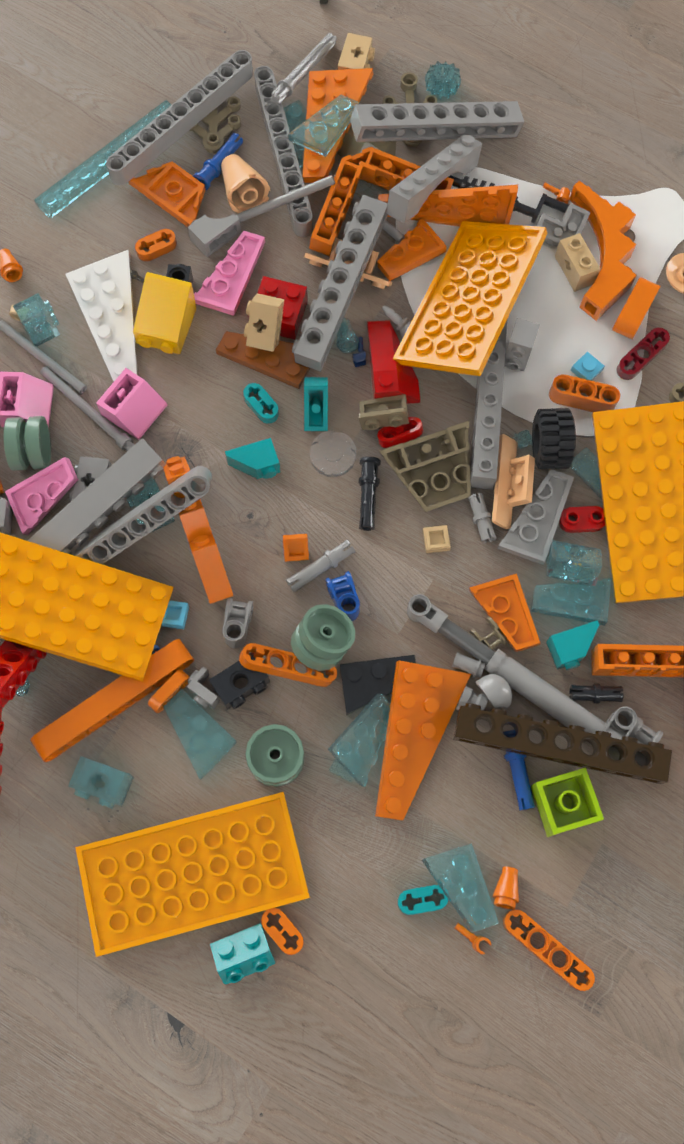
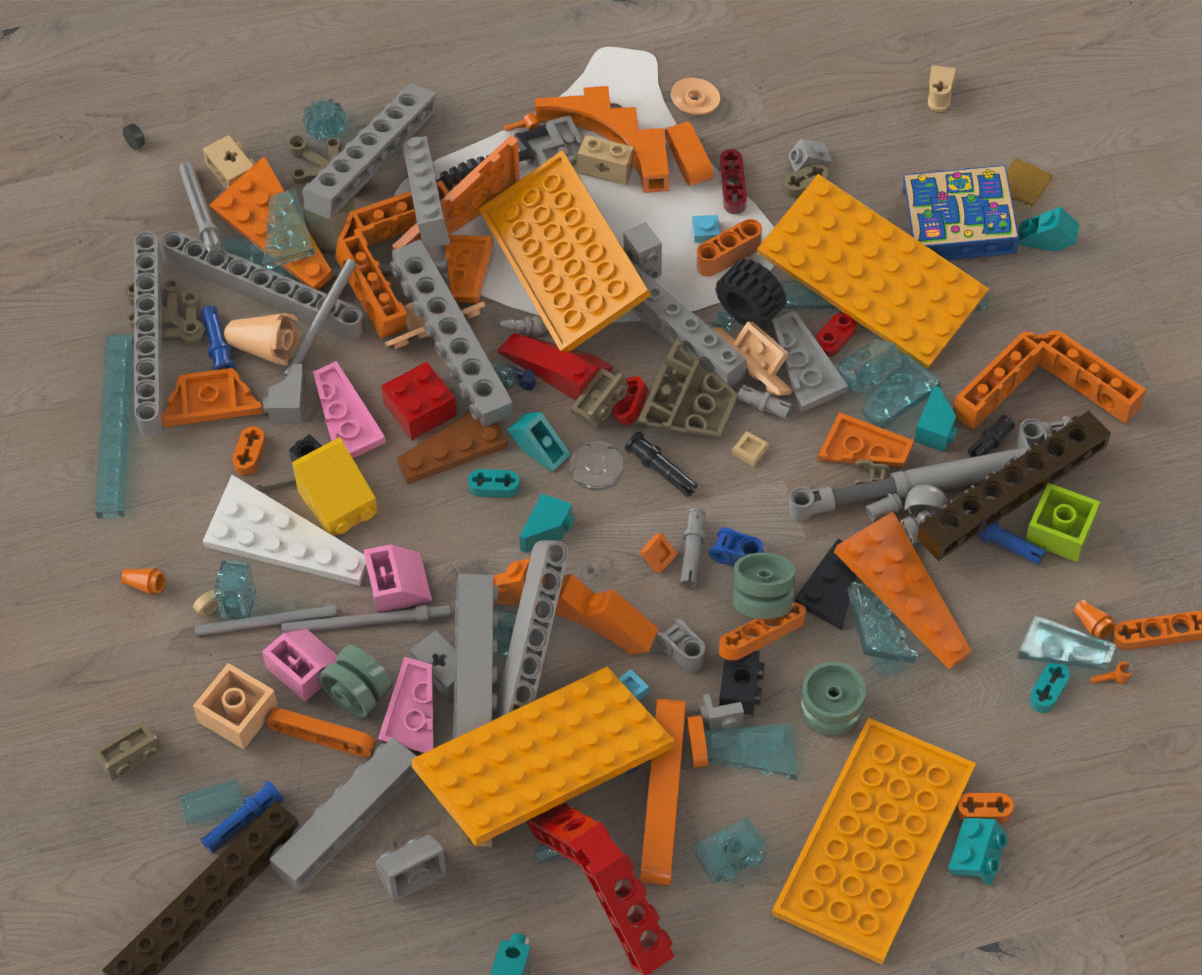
camera: 45 degrees left, 15 degrees down
tan brick [244,293,284,352] -> none

